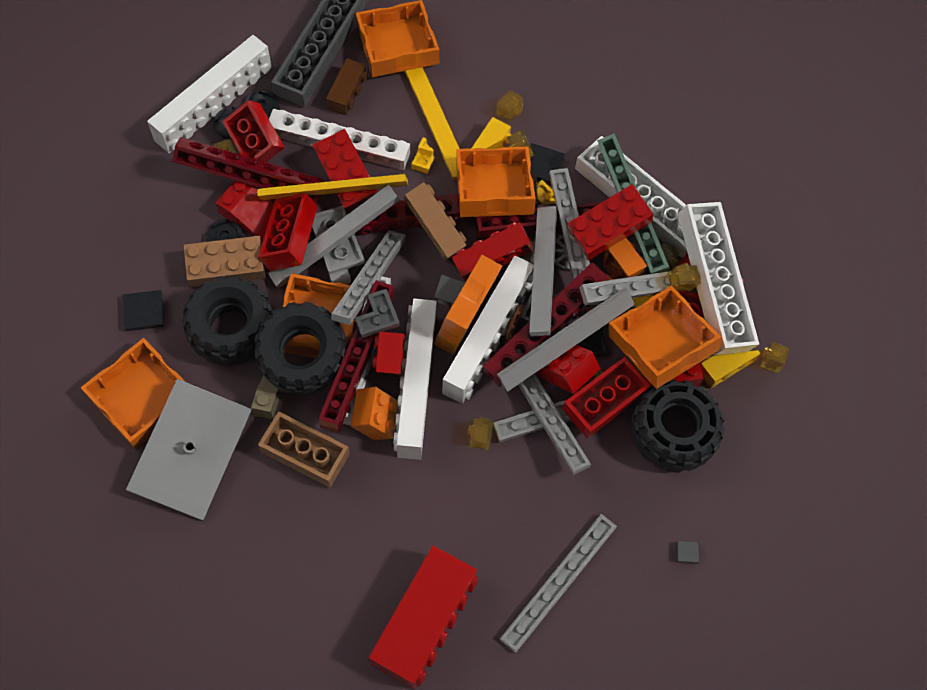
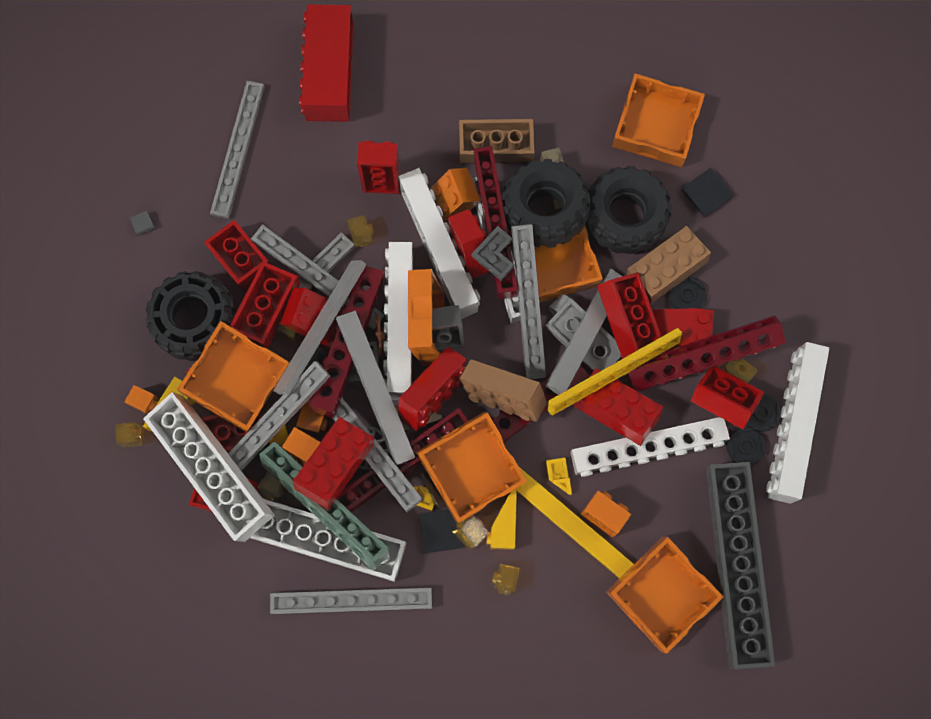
camera: 155 degrees right, 10 degrees up
light grey piece [126,379,252,521] -> none
reddish brown brick [326,58,368,115] -> none
clear yellow brick [667,263,701,291] -> none
none -> orange brick [124,385,159,415]
none -> red brick [204,219,270,291]
none -> light grey plate [270,588,432,614]
none -> red brick [357,140,401,195]
none -> orange brick [580,491,631,538]

